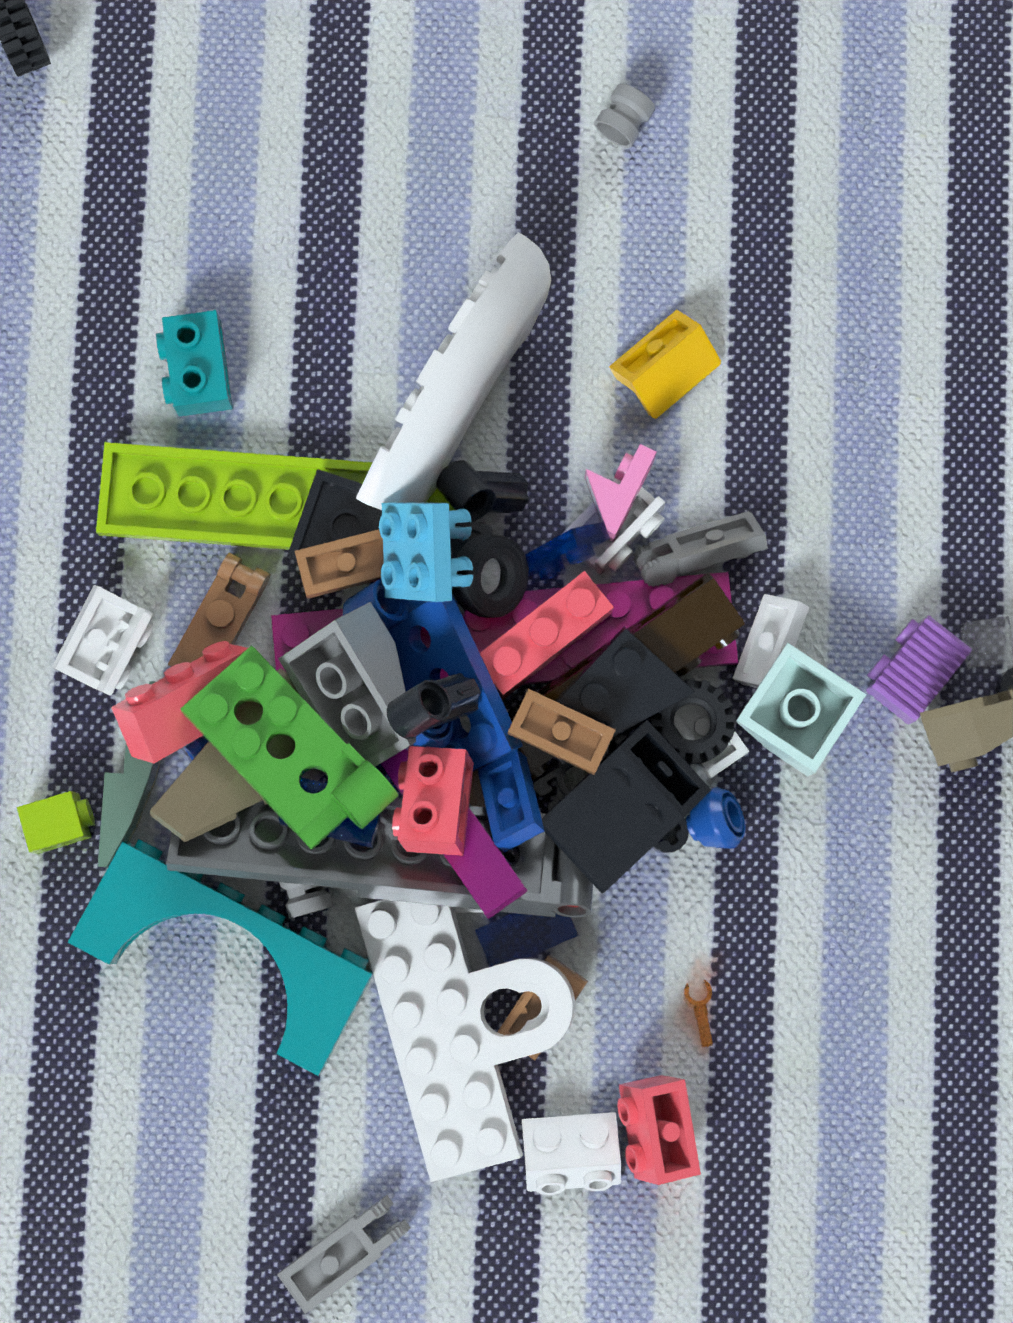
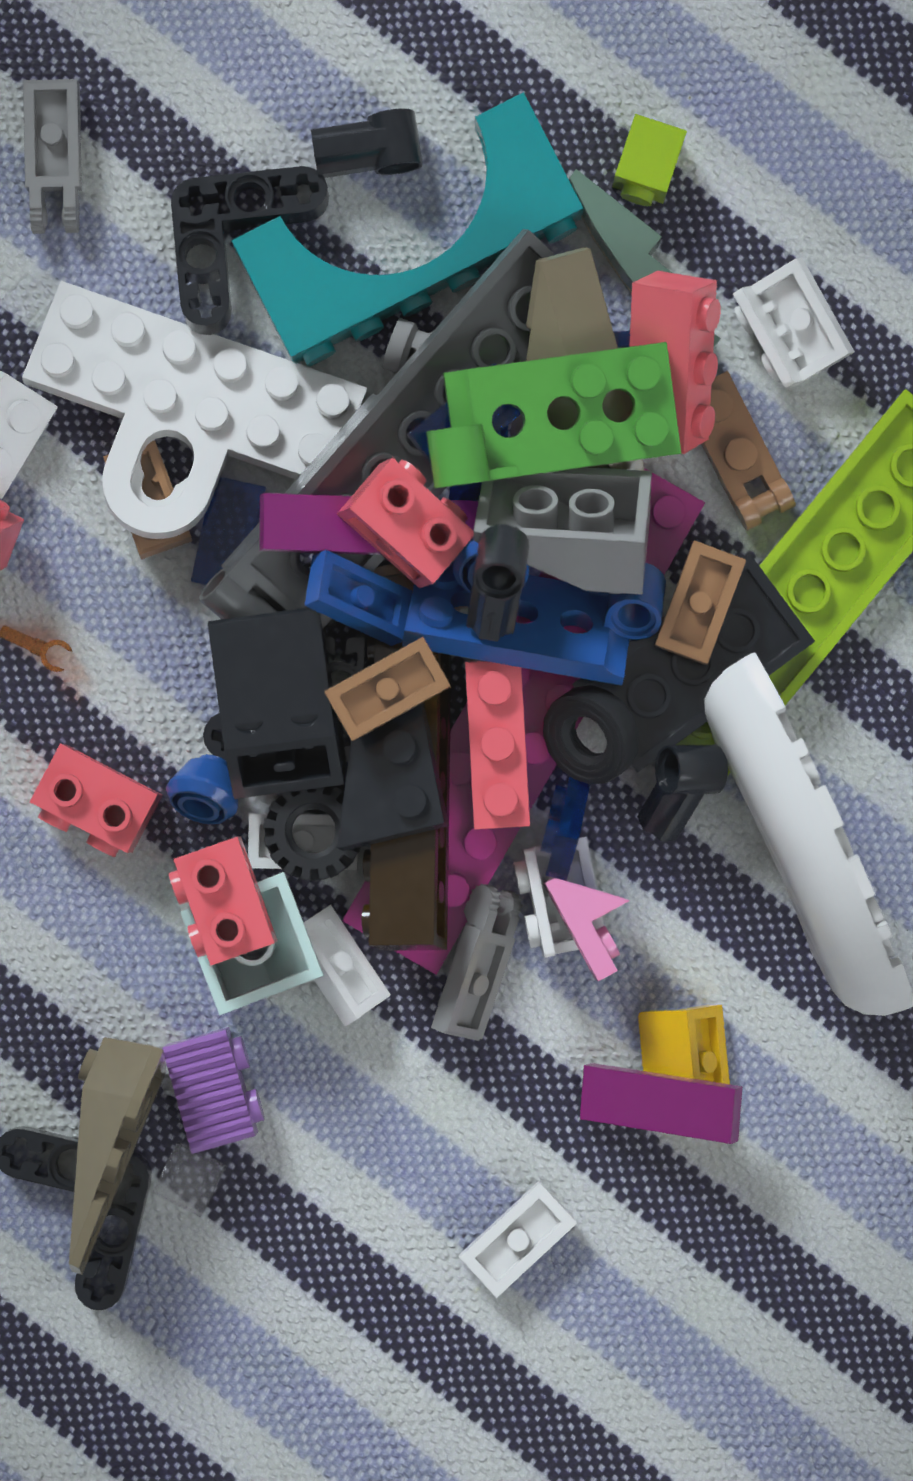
camera: 130 degrees right, 5 degrees up
medium azure plate [379,502,473,602] -> none
none -> coral brick [30,744,163,857]
none -> coral brick [169,836,278,966]
none -> black beam [171,166,329,335]
none -> black piece [311,108,423,178]
none -> white plate [459,1180,577,1298]
none -> magenta tile [580,1063,743,1144]

